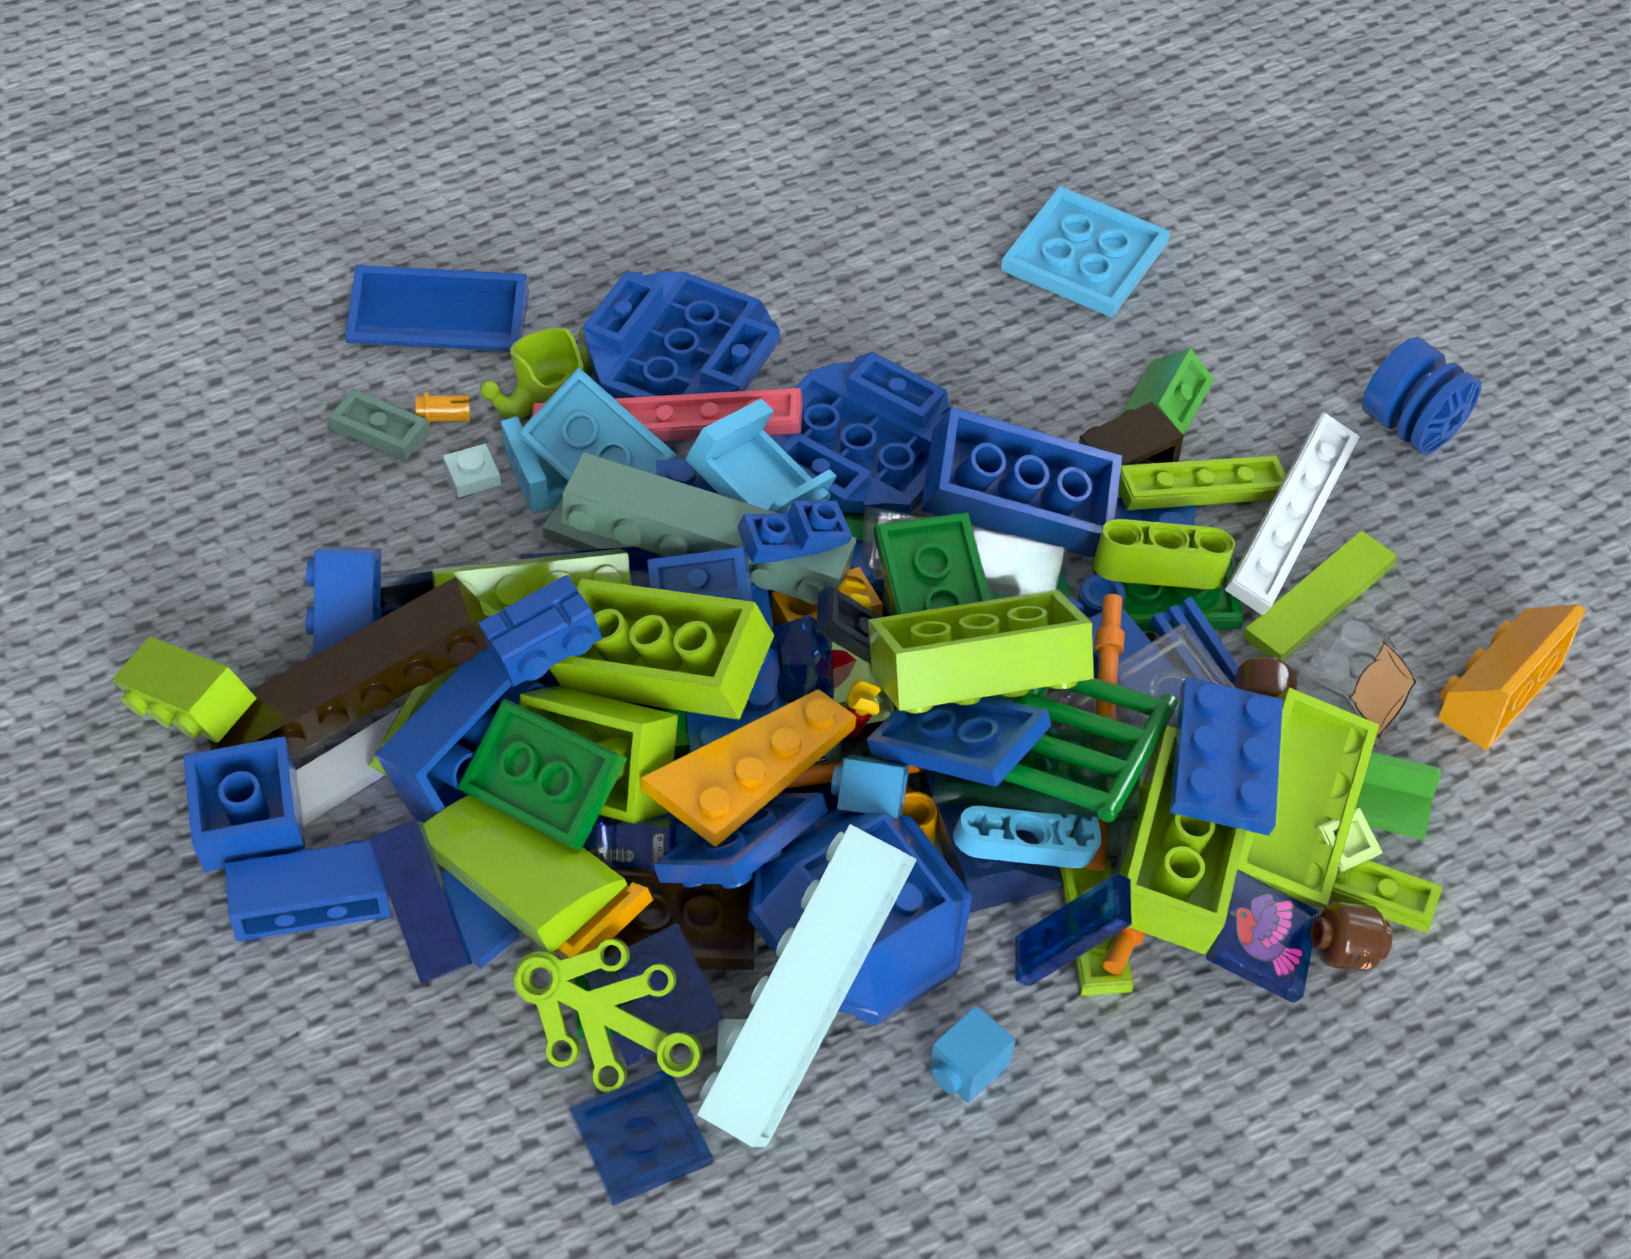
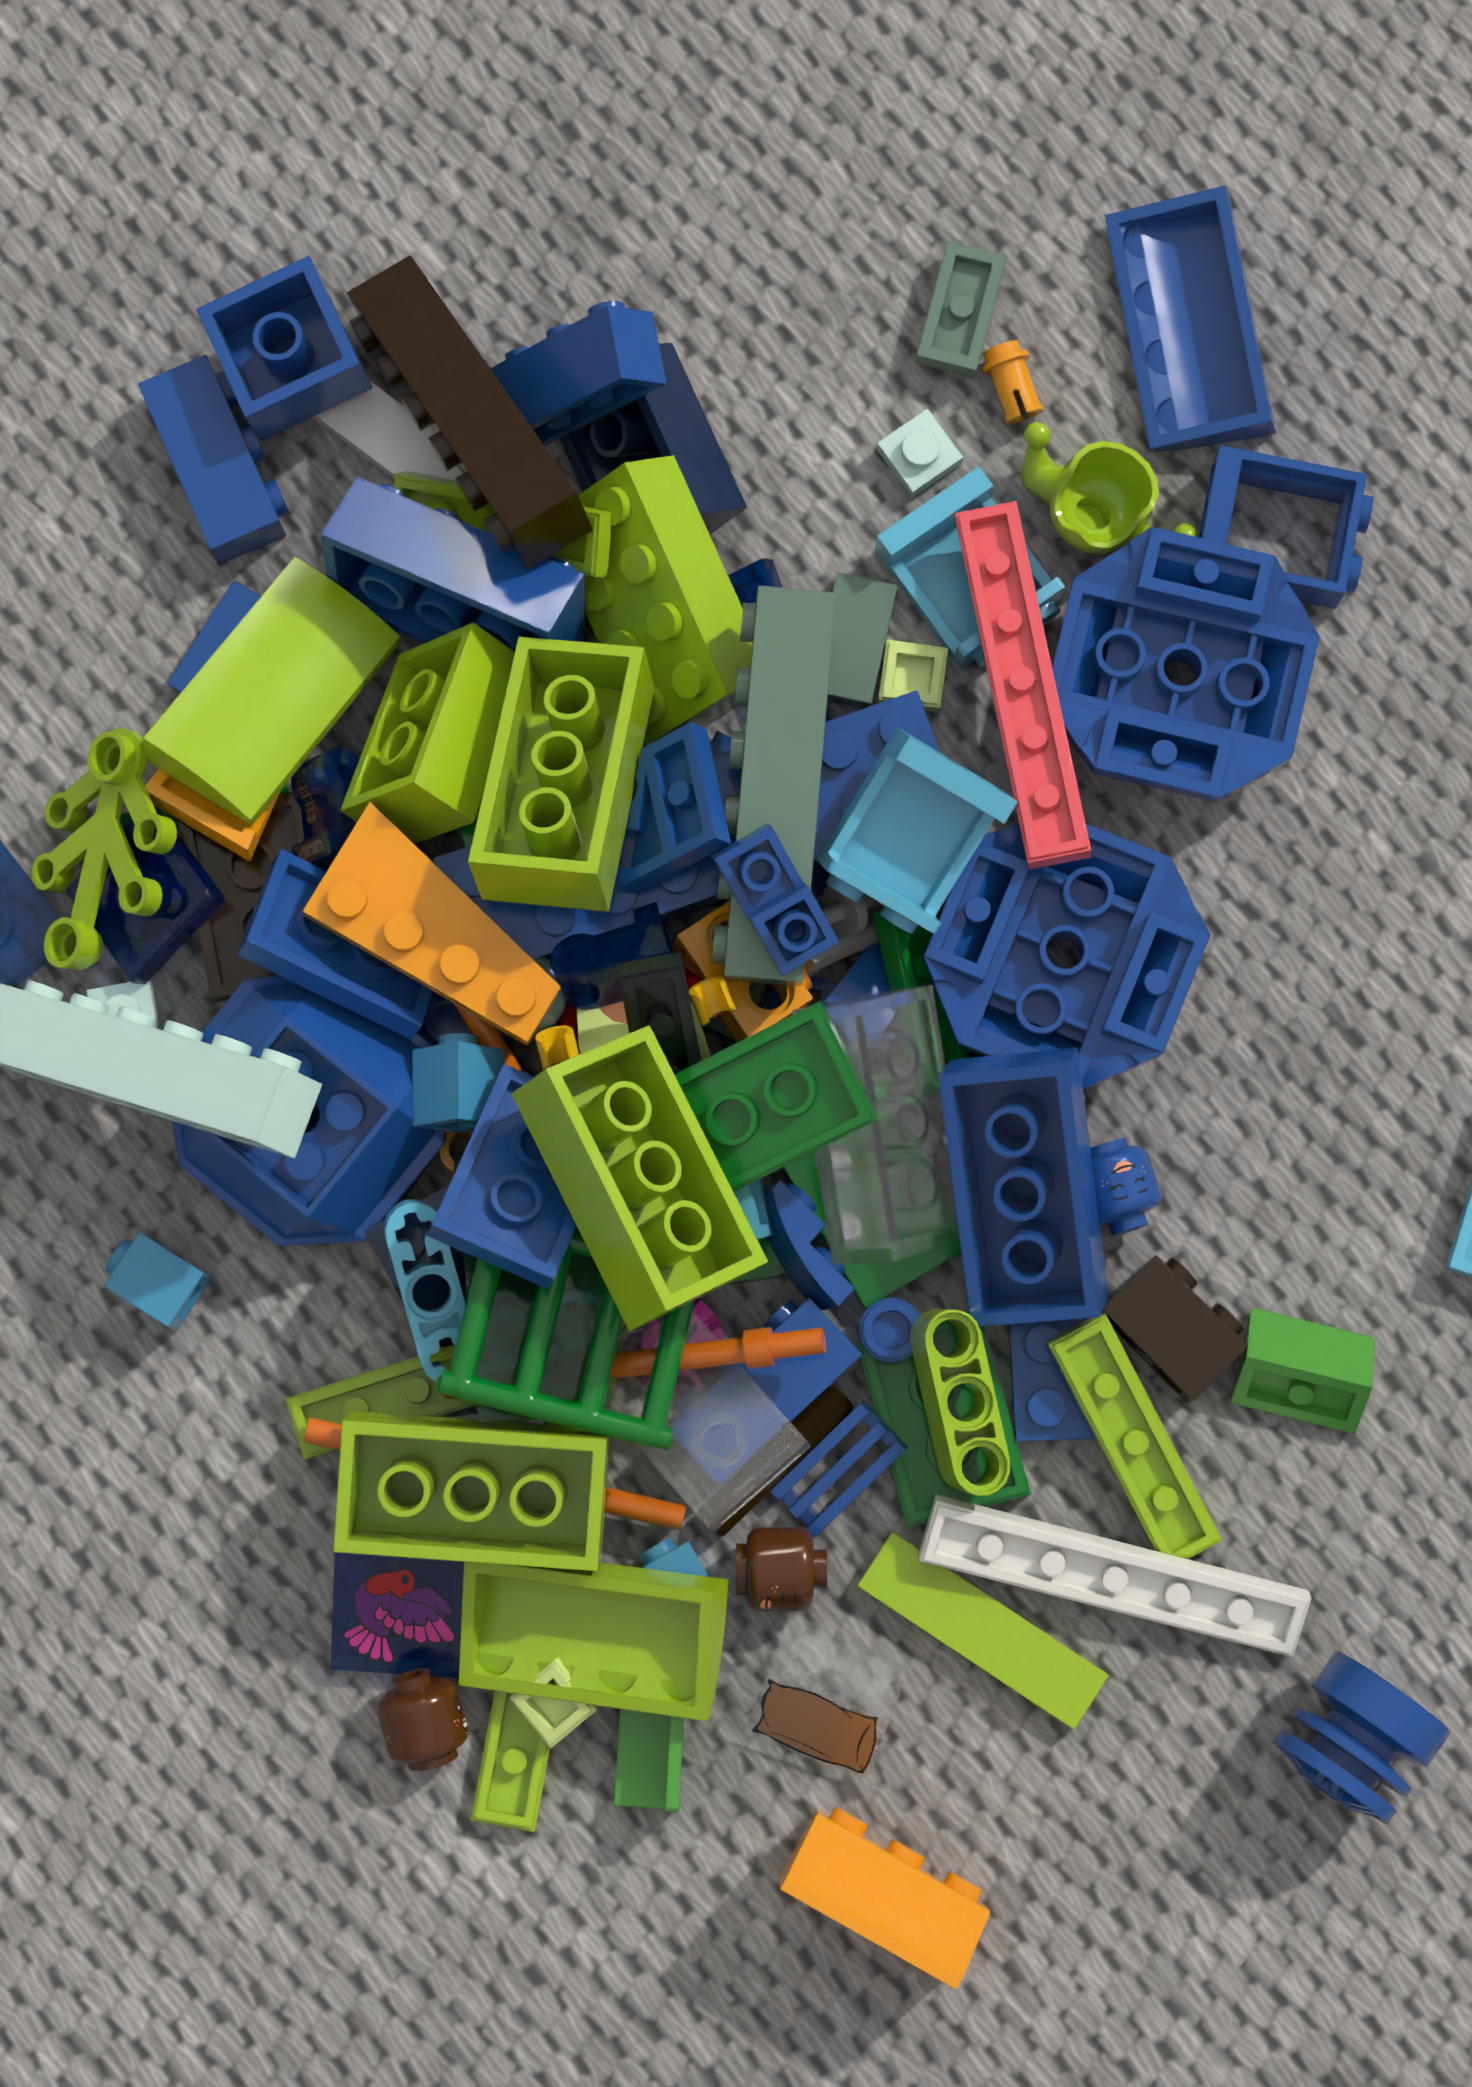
camera: 80 degrees right, 30 degrees up
lime brick [111,636,256,743] -> none
clear blue tile [369,818,473,984] -> none
green tile [457,698,627,851] -> none
blue brick [478,575,602,687] -> none
medium azure tile [517,367,679,481] -> none
clear blue tile [1015,873,1132,986] -> none
blue plate [1169,676,1283,836] -> none
none -> blue window [1198,445,1374,609]

